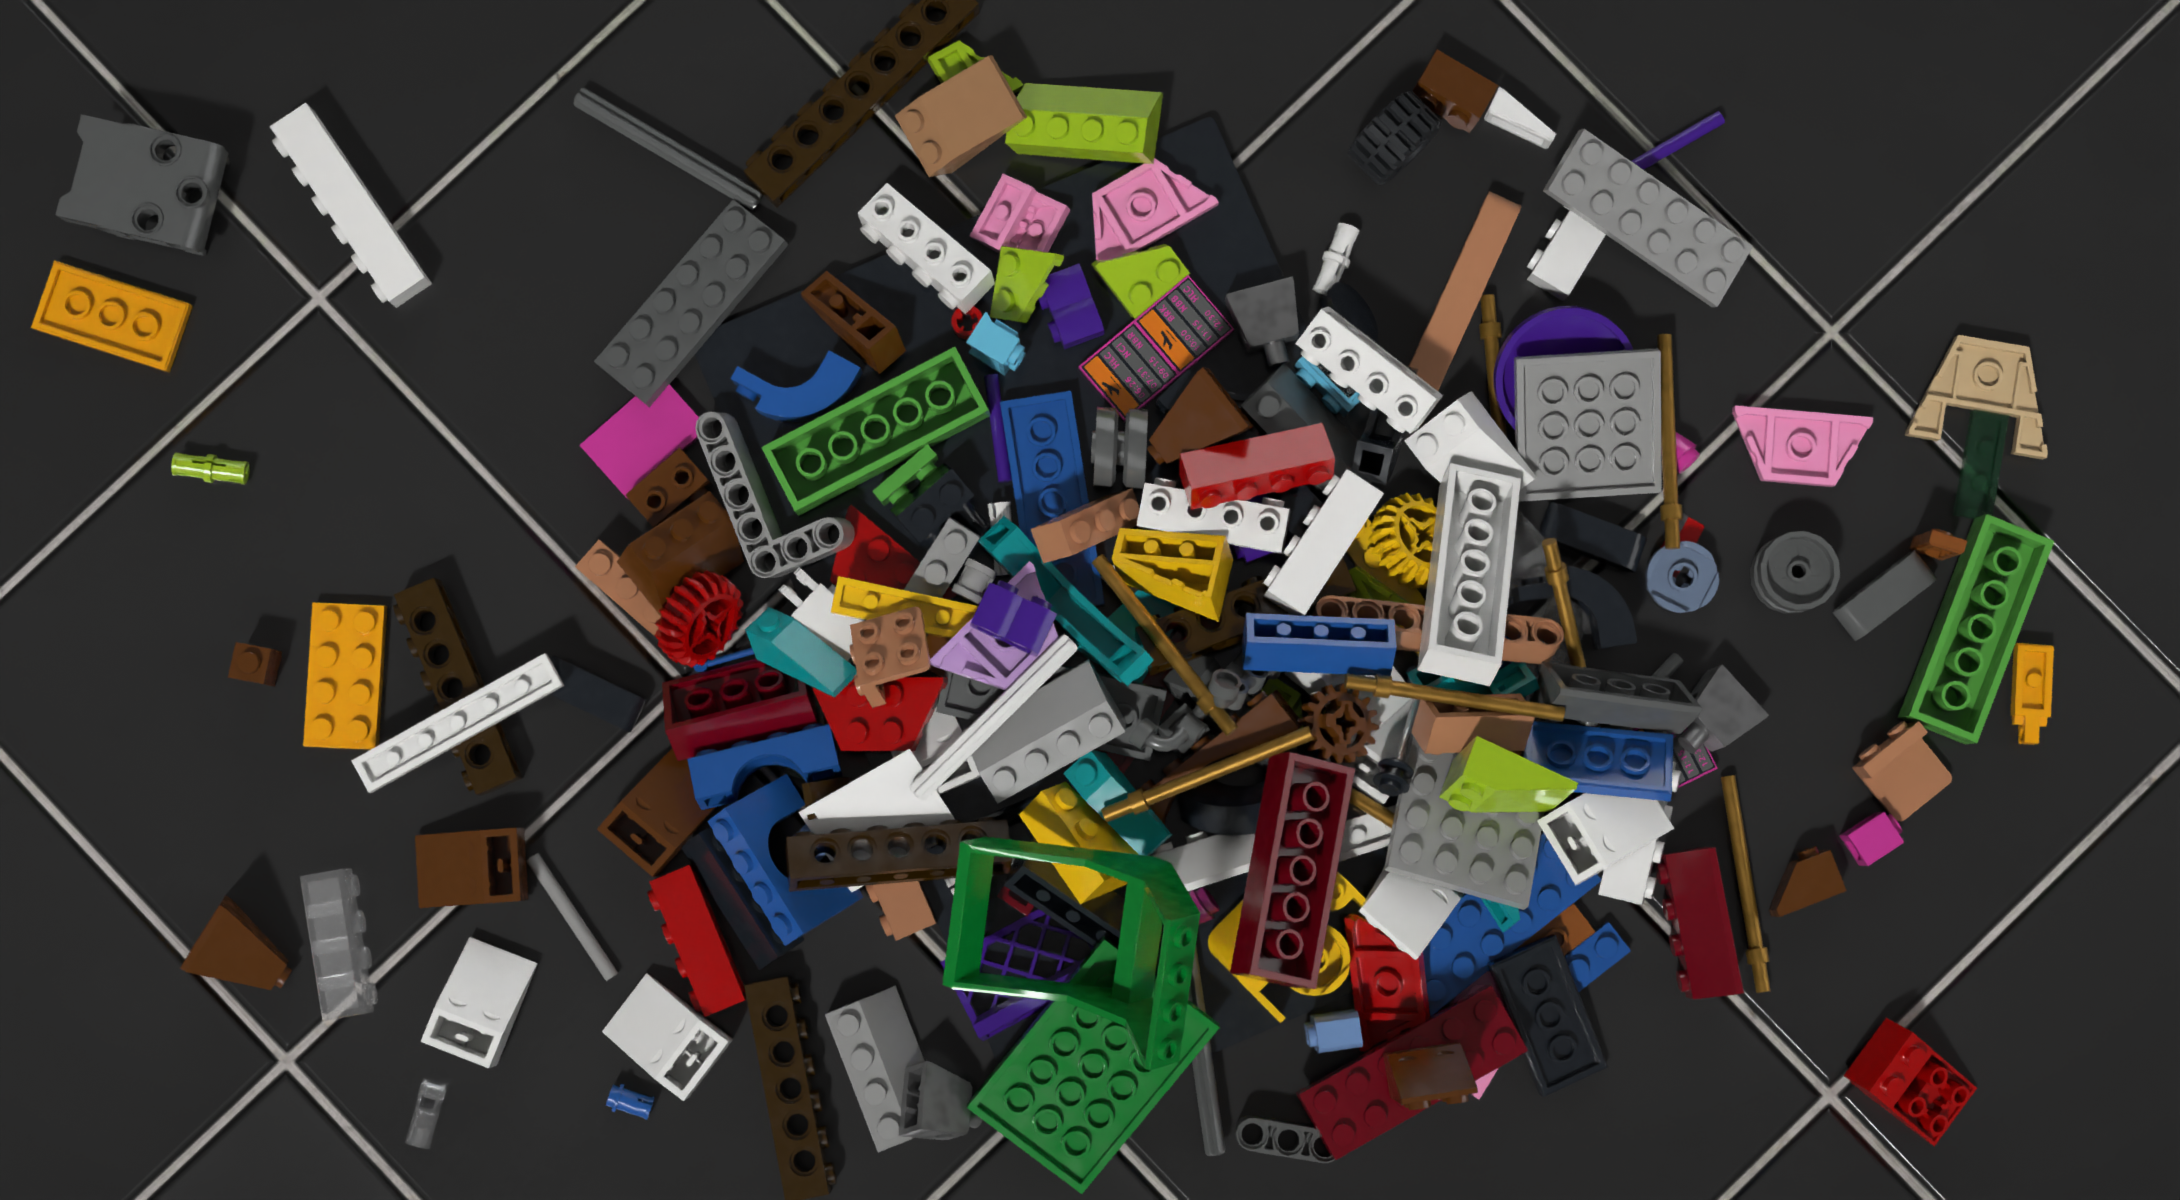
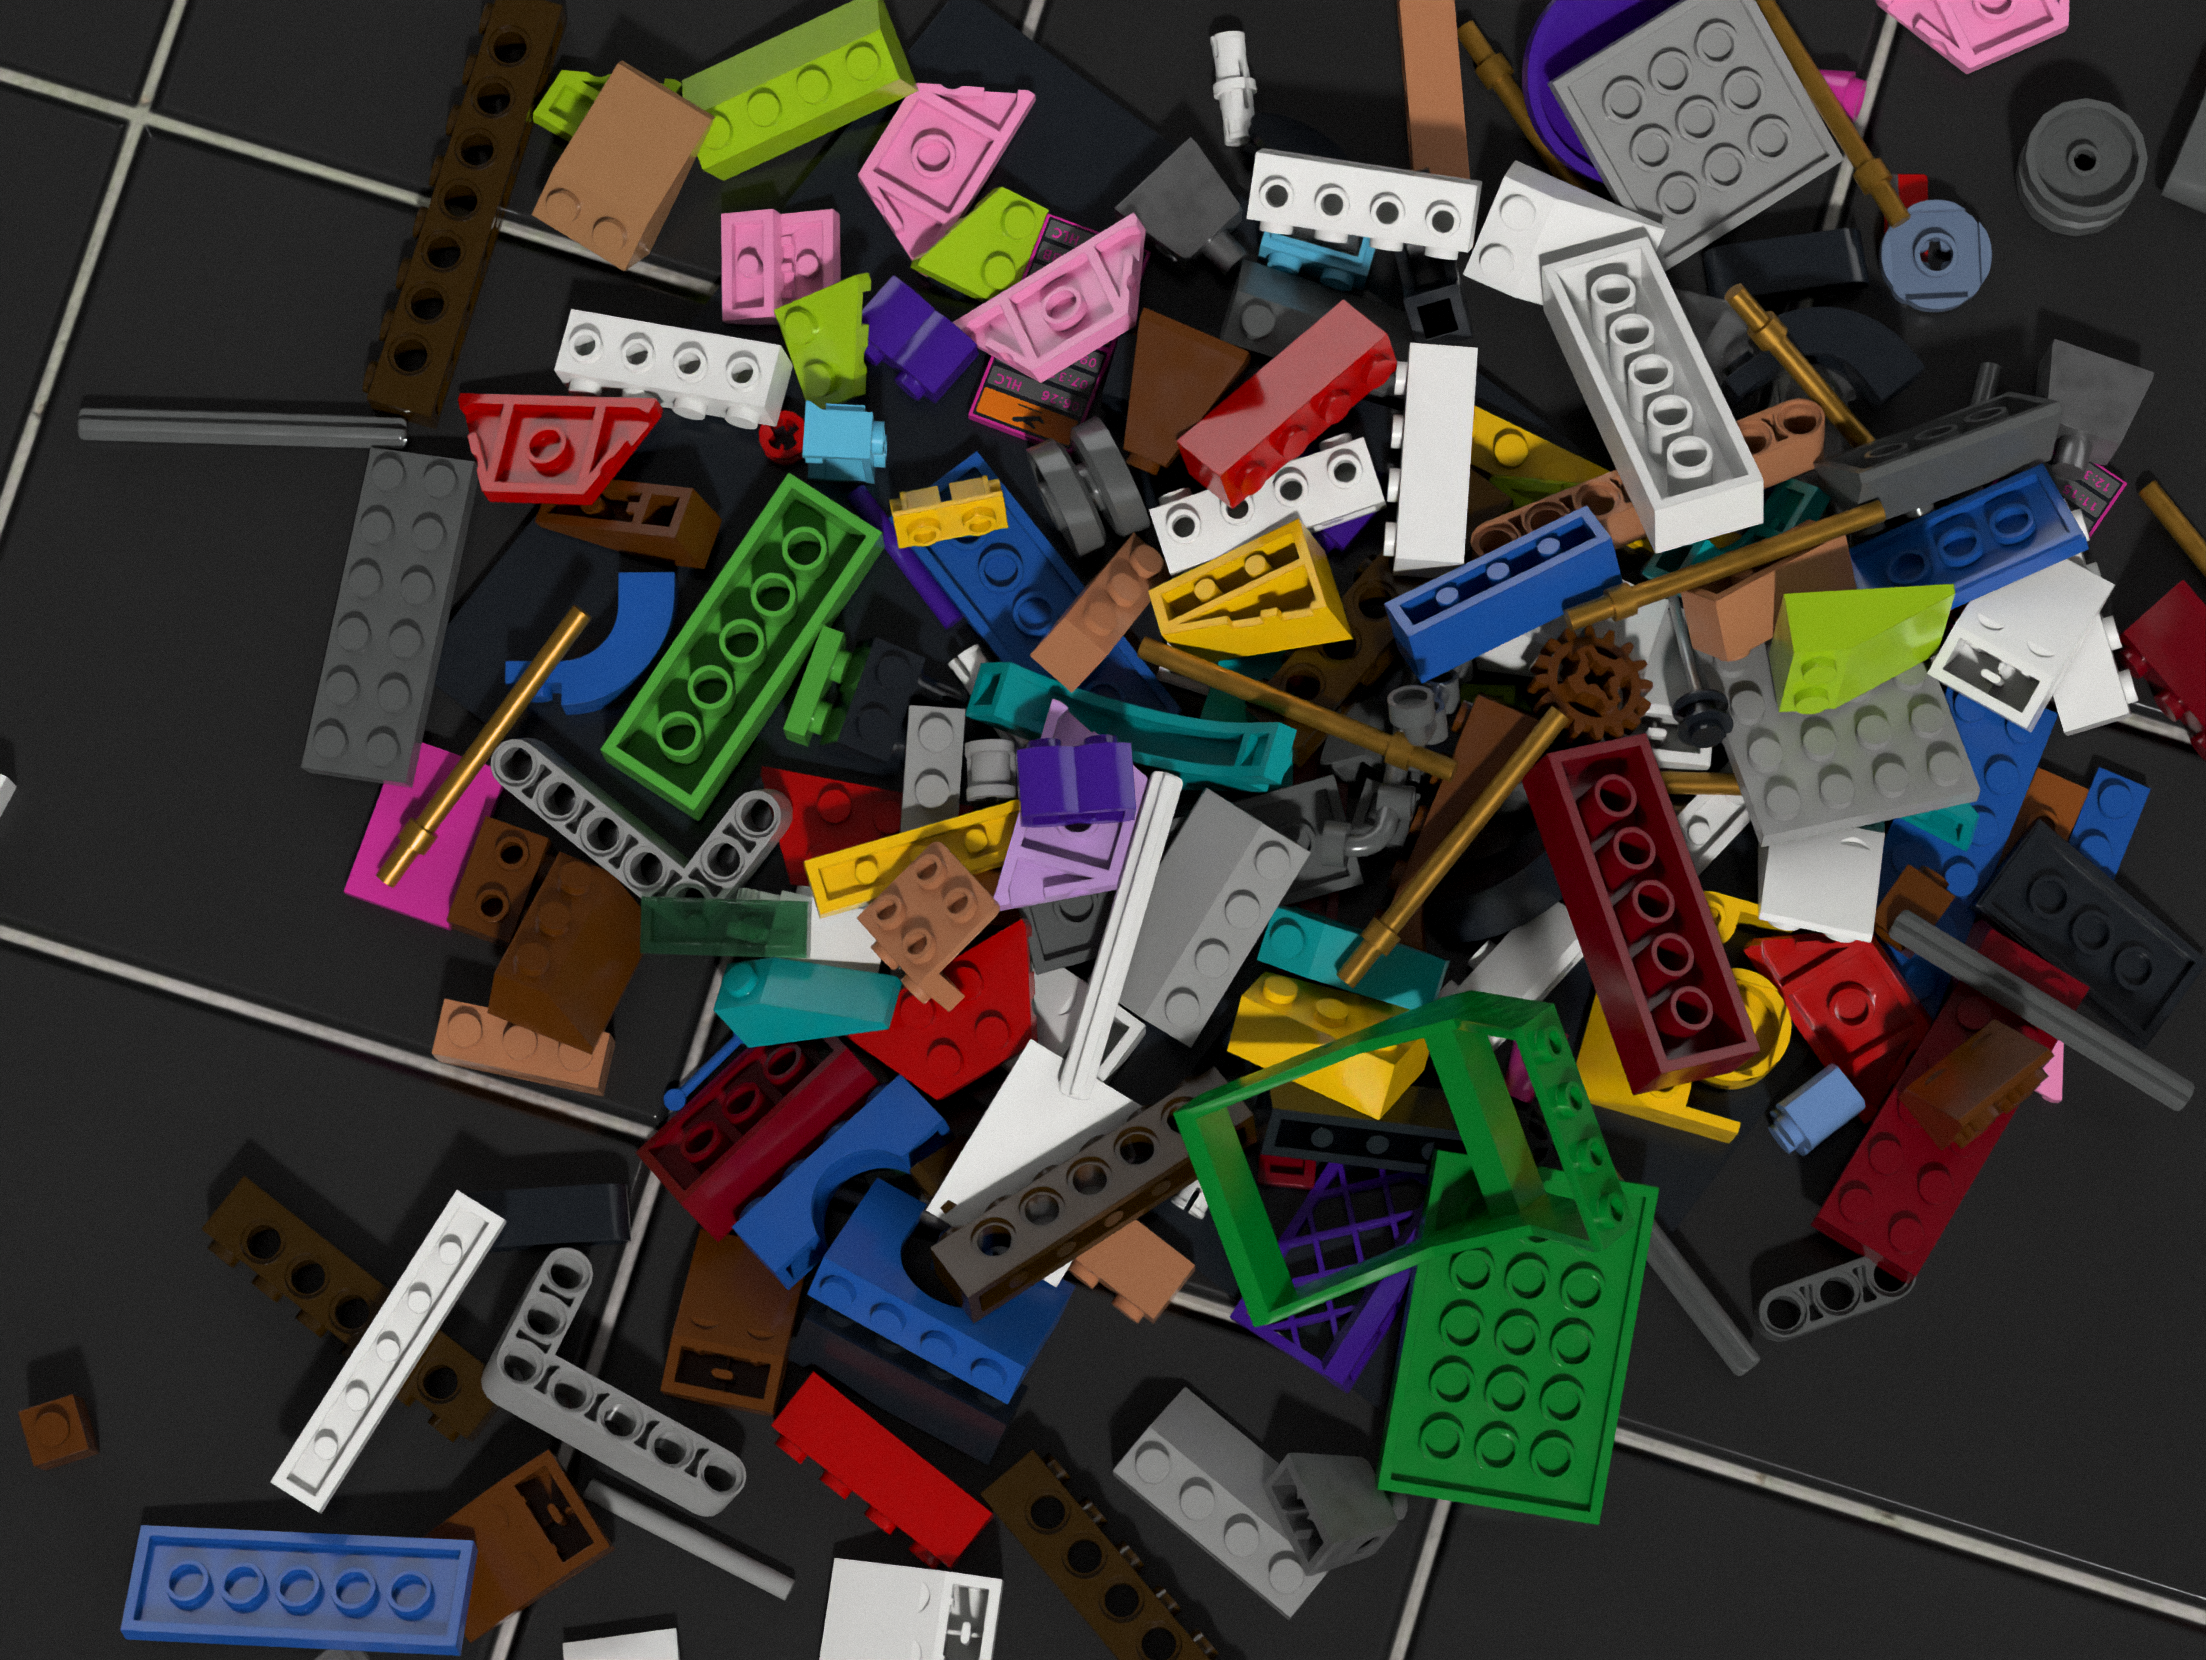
camera: 25 degrees left, 5 degrees down
light orange plate [303,602,388,750] -> none
red gear [654,570,744,667] -> none
yellow gear [1368,493,1437,589] -> none
none -> blue plate [120,1525,478,1656]
none -> pearl gold bar [376,605,592,888]
none -> red wing [458,393,663,505]
none -> light grey beam [481,1247,746,1517]
none -> clear green tile [640,896,812,958]
none -> yellow hinge [889,475,1008,549]
none -> bright pink wing [952,212,1146,383]
none -> reddish brown brick [1873,864,1955,959]
none -> dark grey axle [1889,910,2195,1111]

